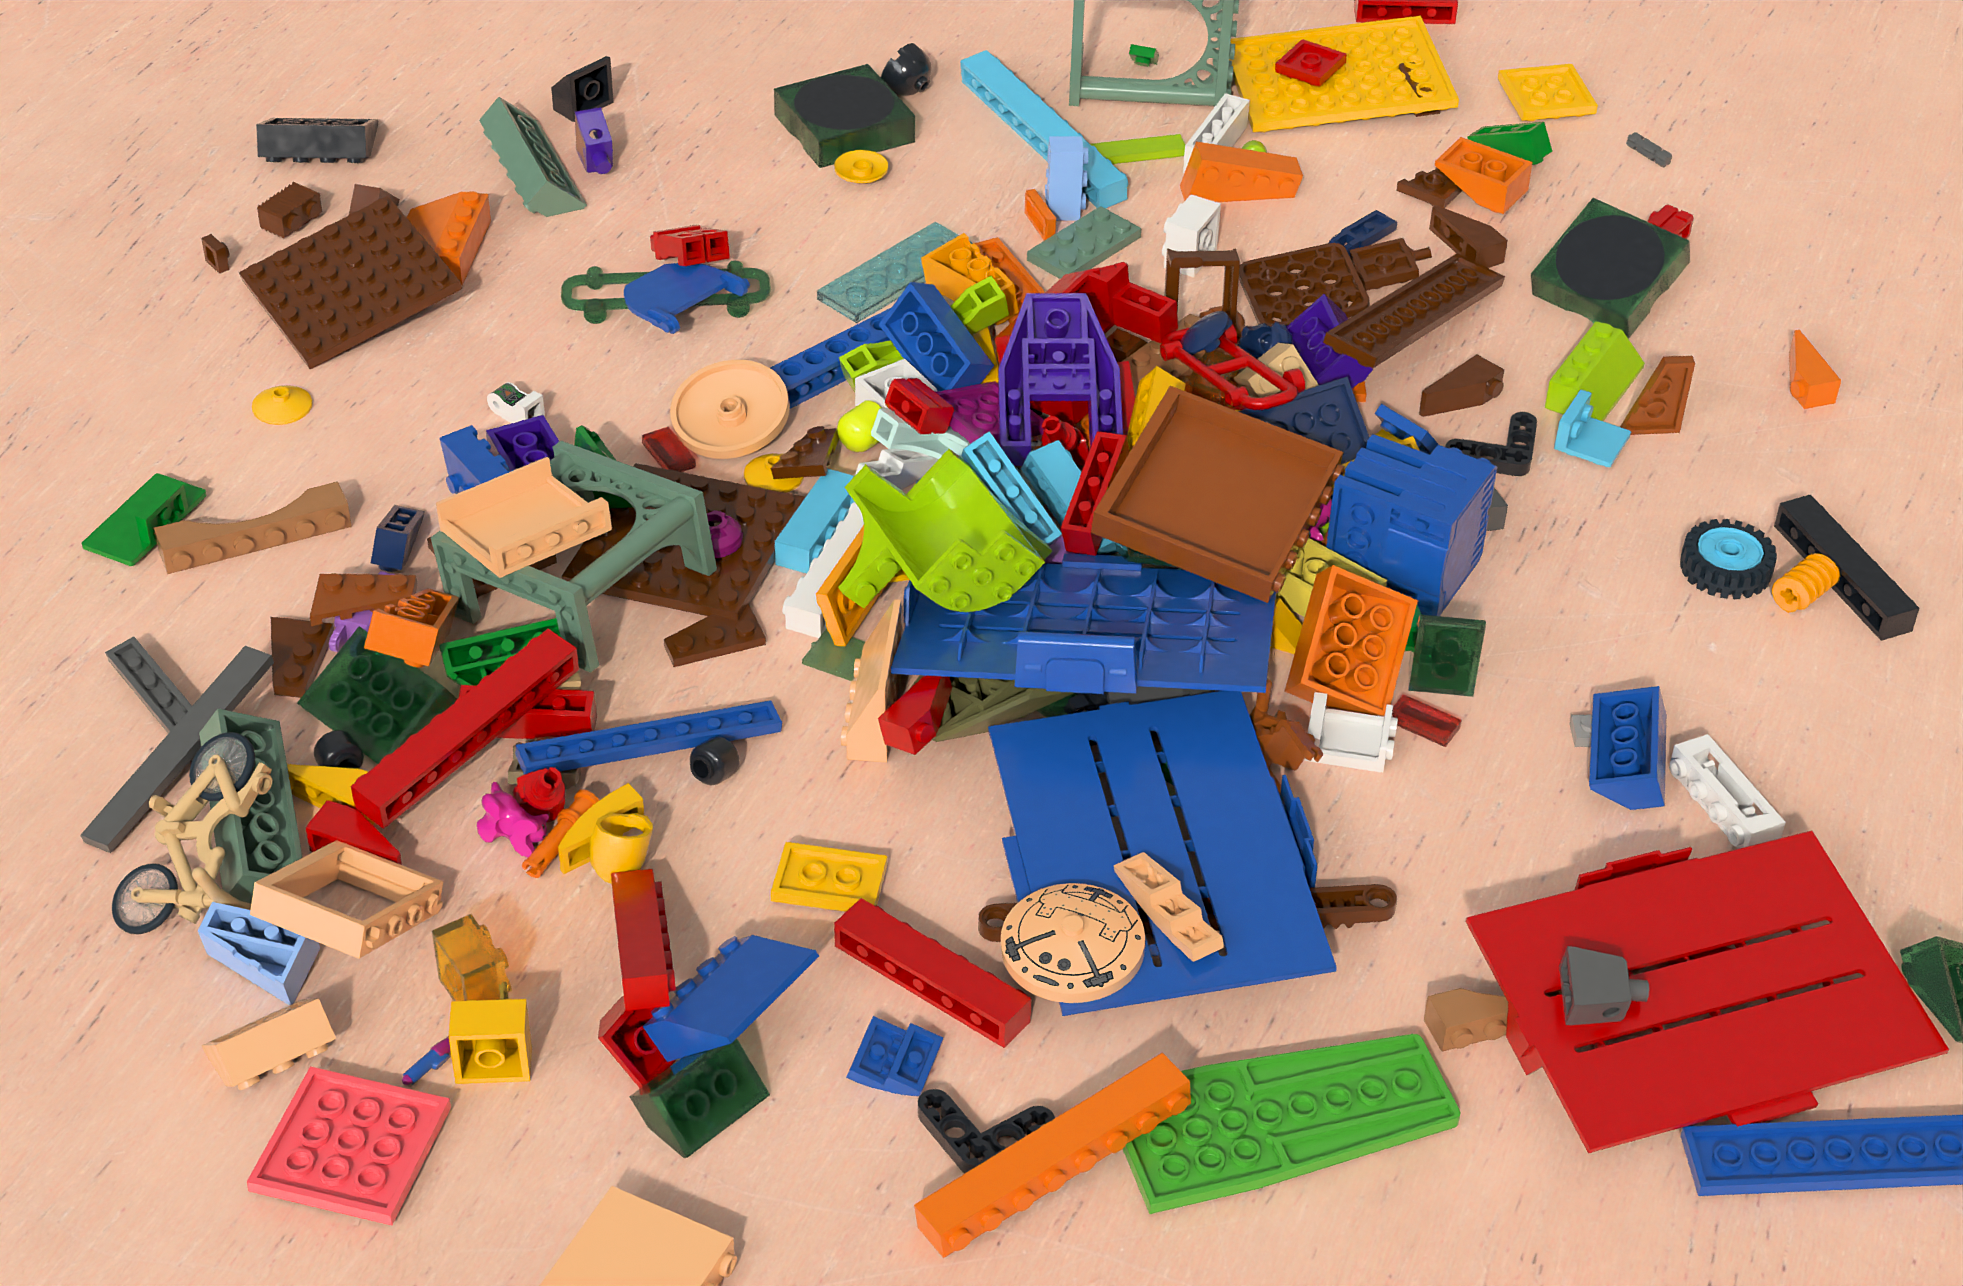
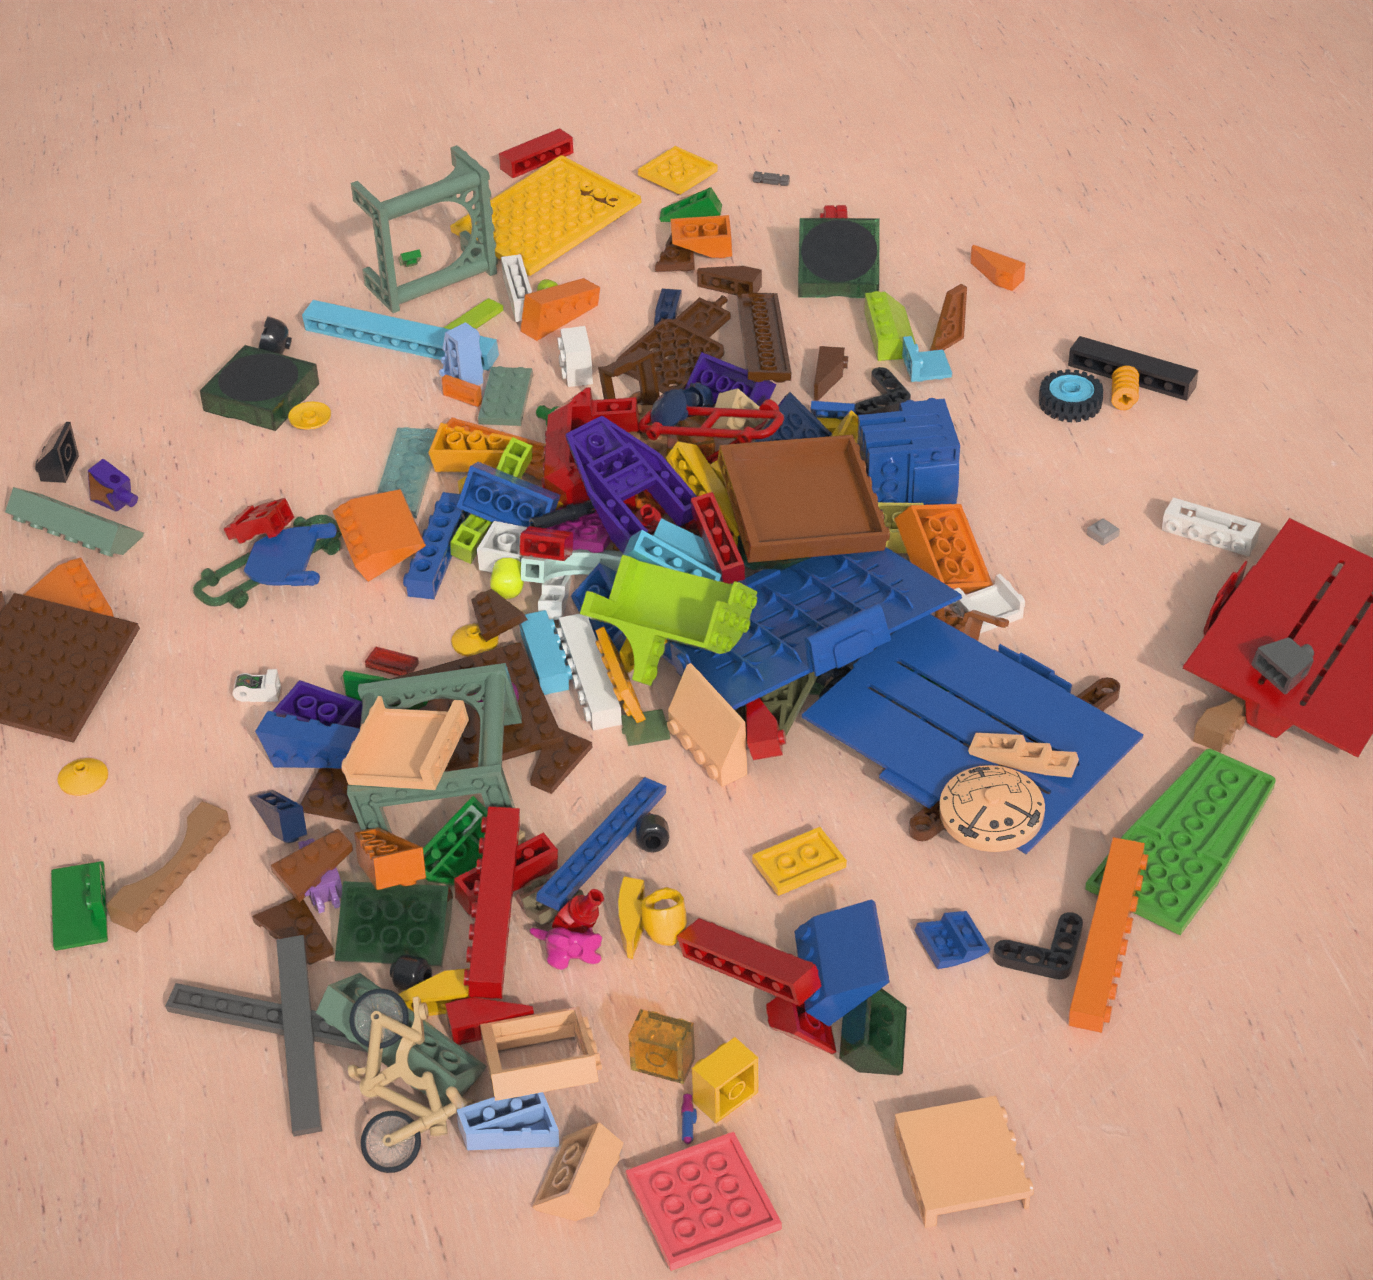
camera: 35 degrees left, 0 degrees up
orange pin [522,789,600,878] -> none
light nougat dish [670,360,790,459] -> none
red brick [834,898,1032,1048] -> none
red plate [1275,39,1347,87] -> none
clear red tile [1392,694,1462,747] -> none
clear green slope [1408,614,1486,697] -> none
blue slope [1589,686,1667,810] -> none
none -> orange slope [333,489,426,582]
none -> black pin [529,499,596,528]

